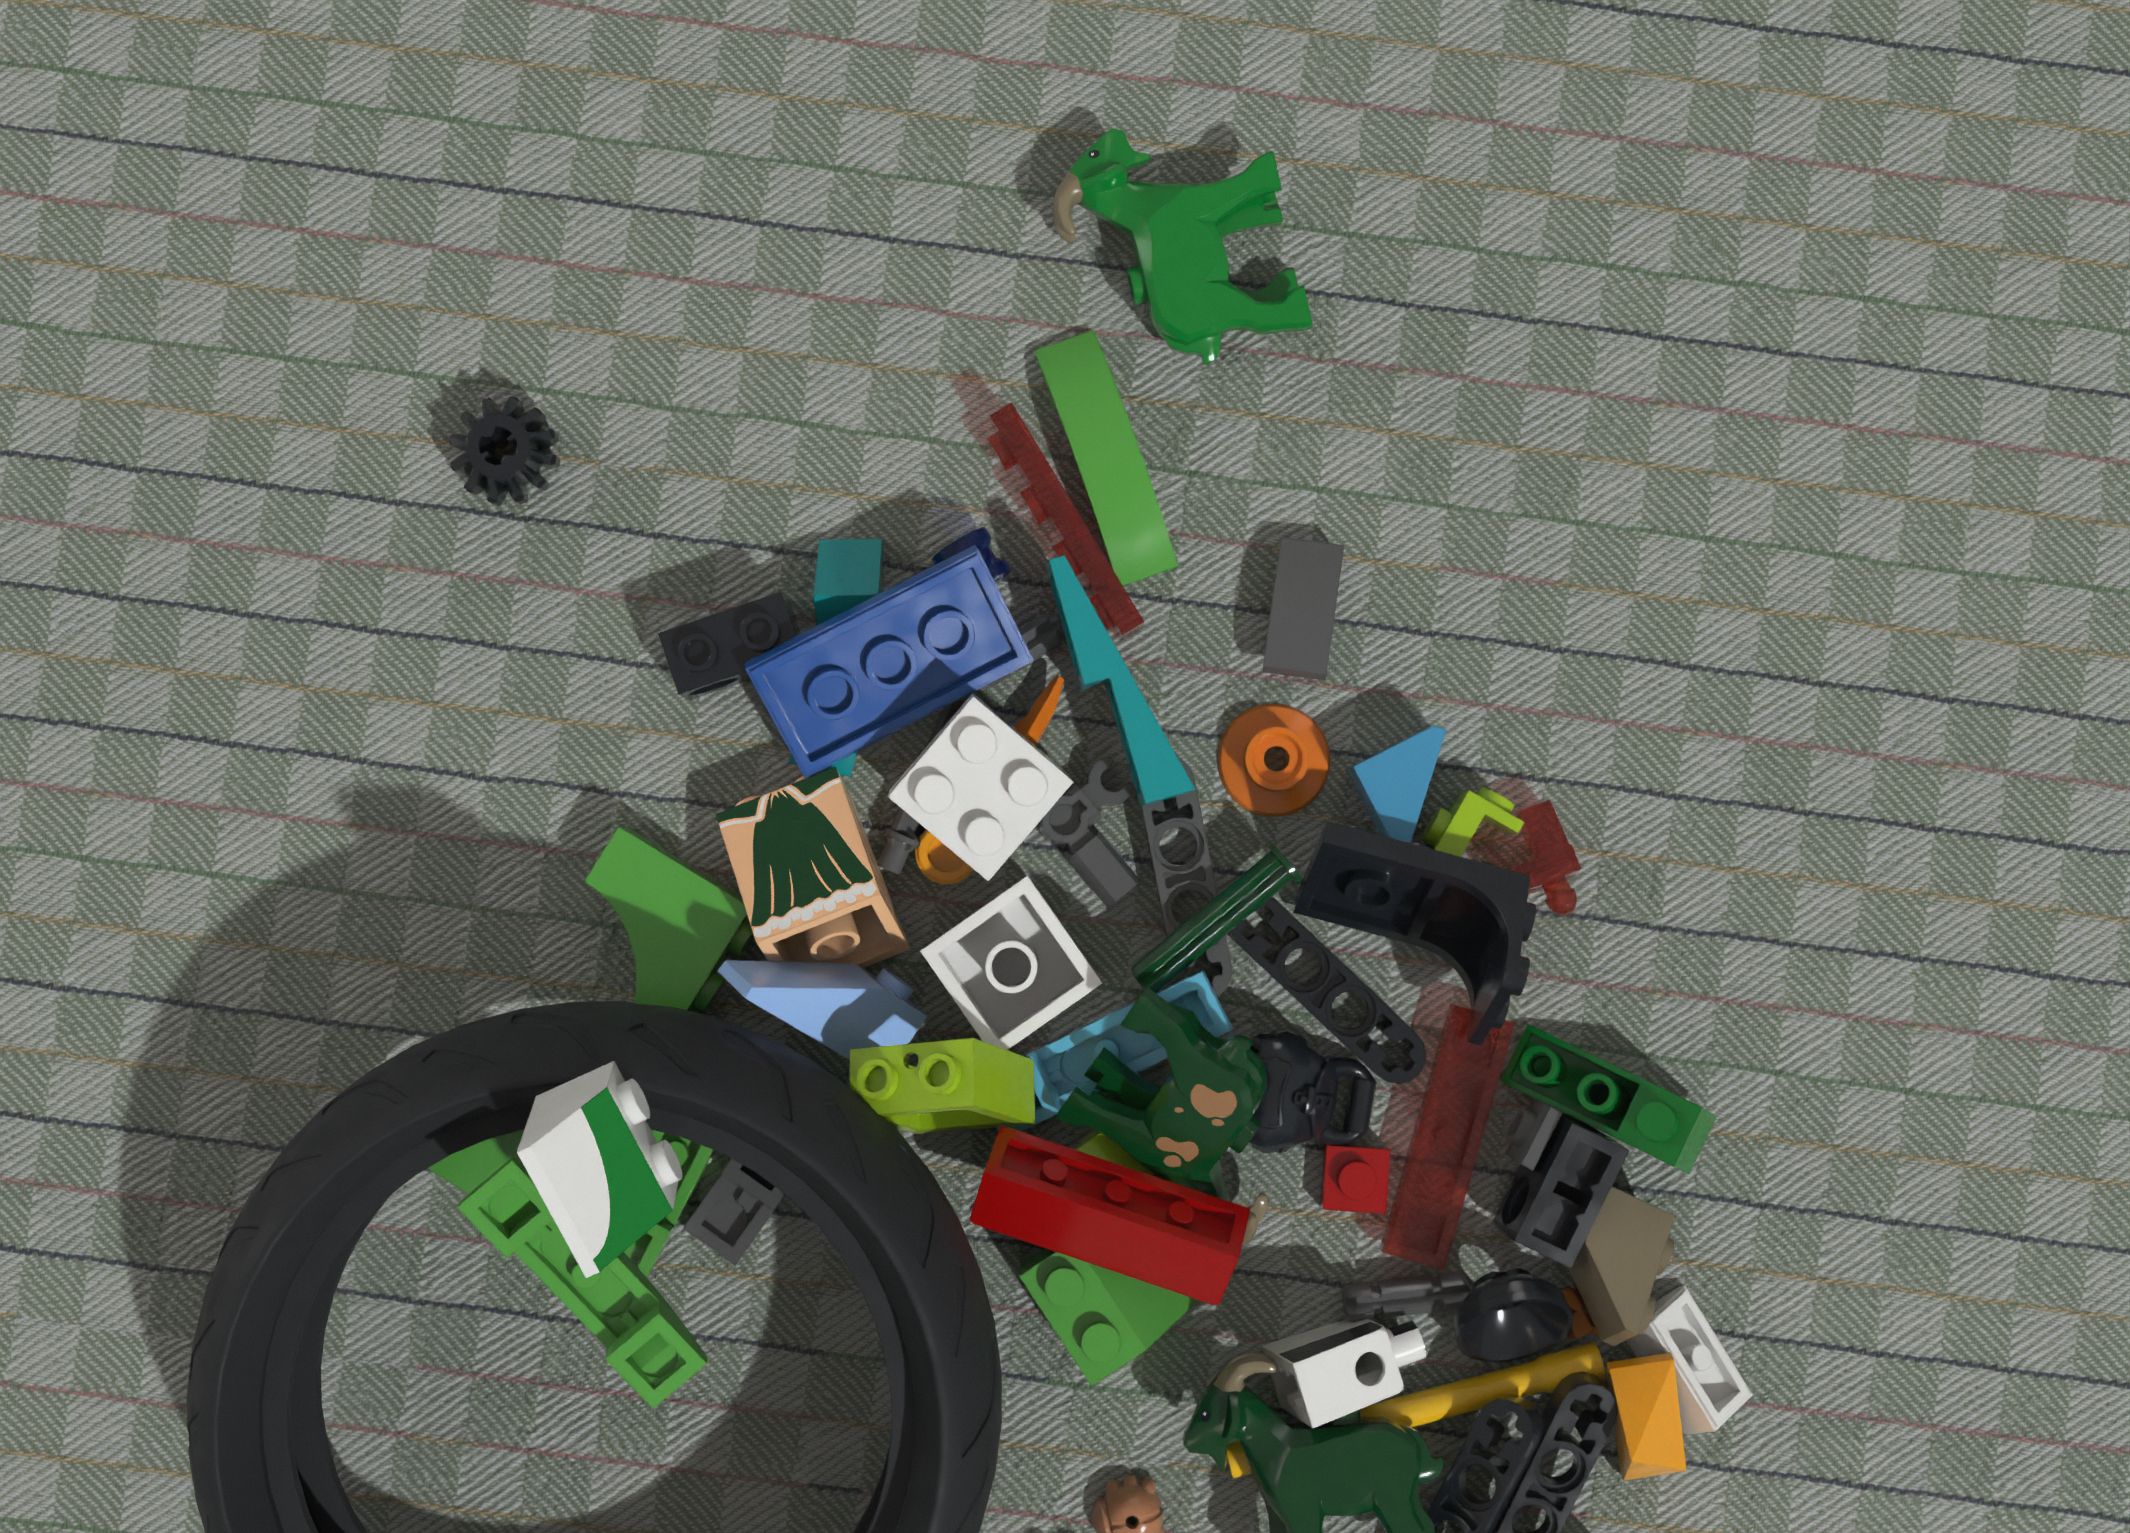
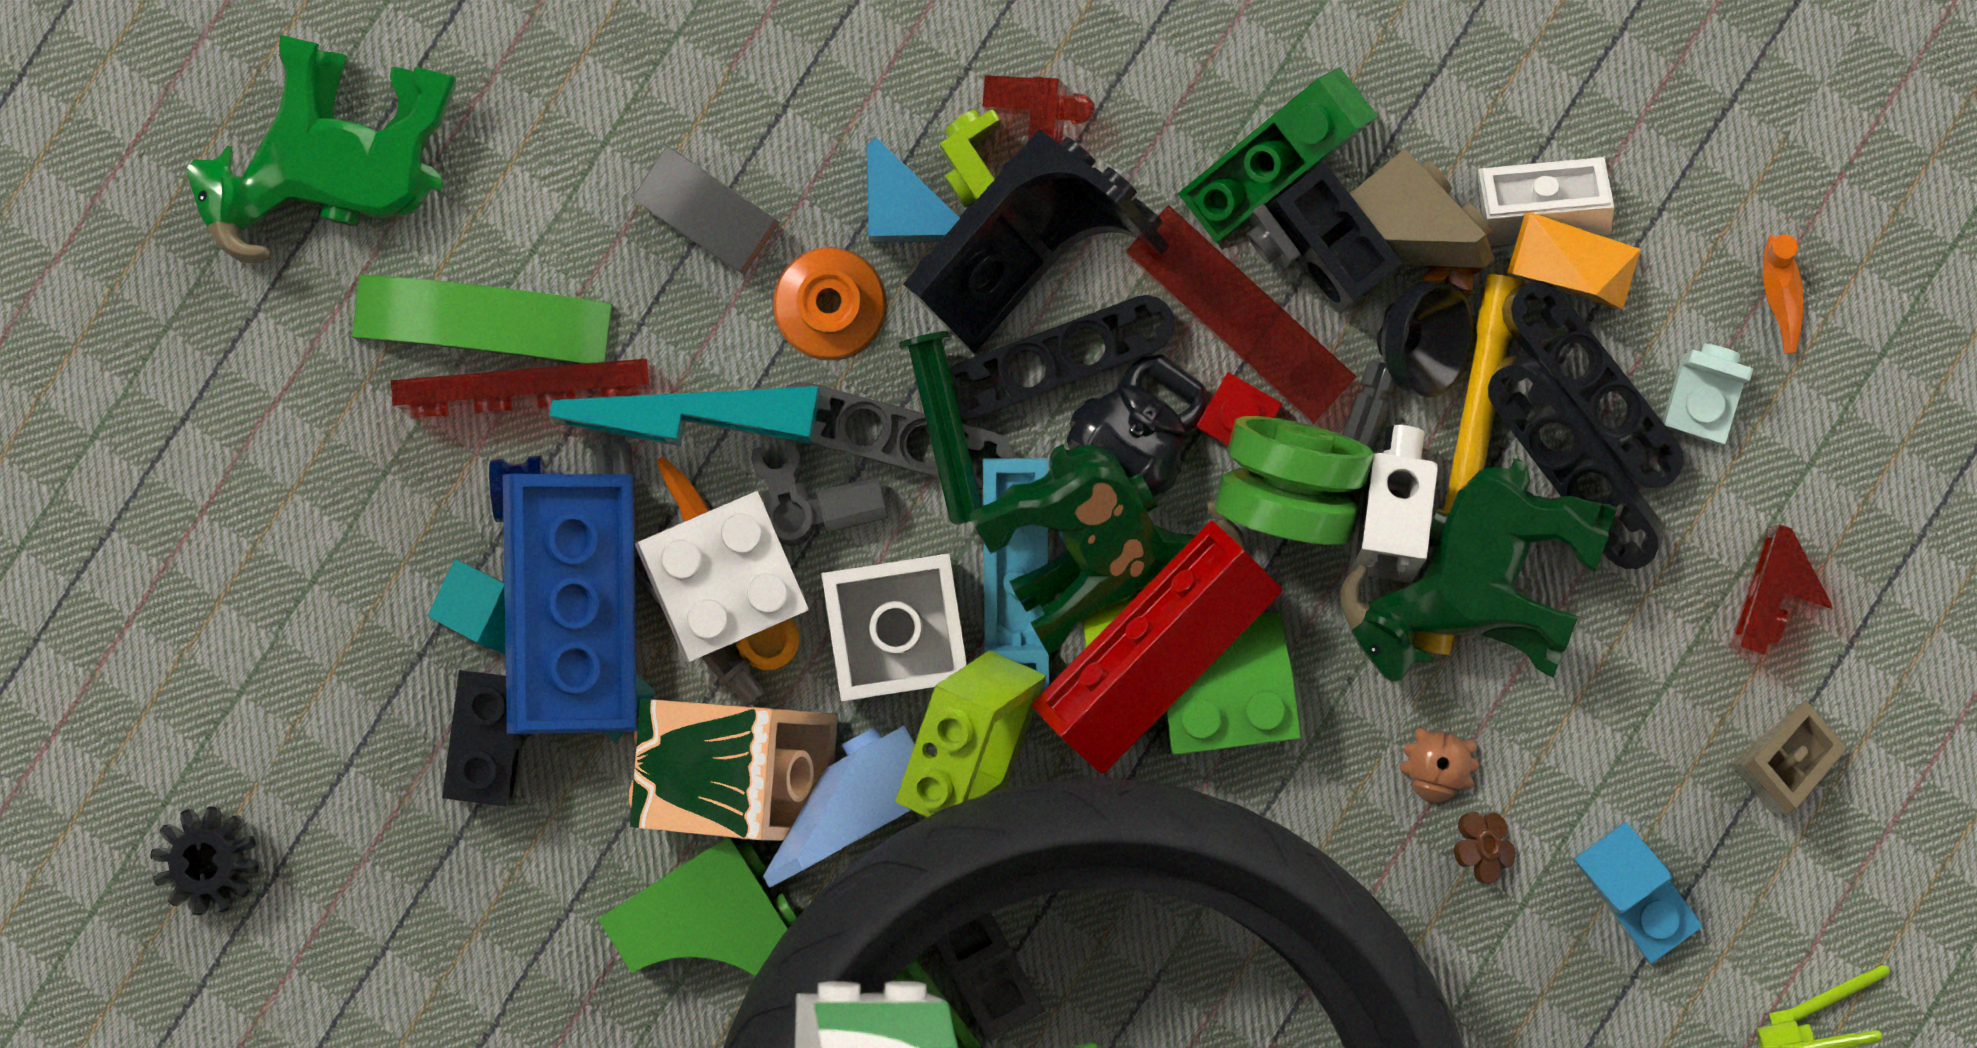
camera: 60 degrees left, 0 degrees up
none -> bright green wheel [1214,416,1374,545]

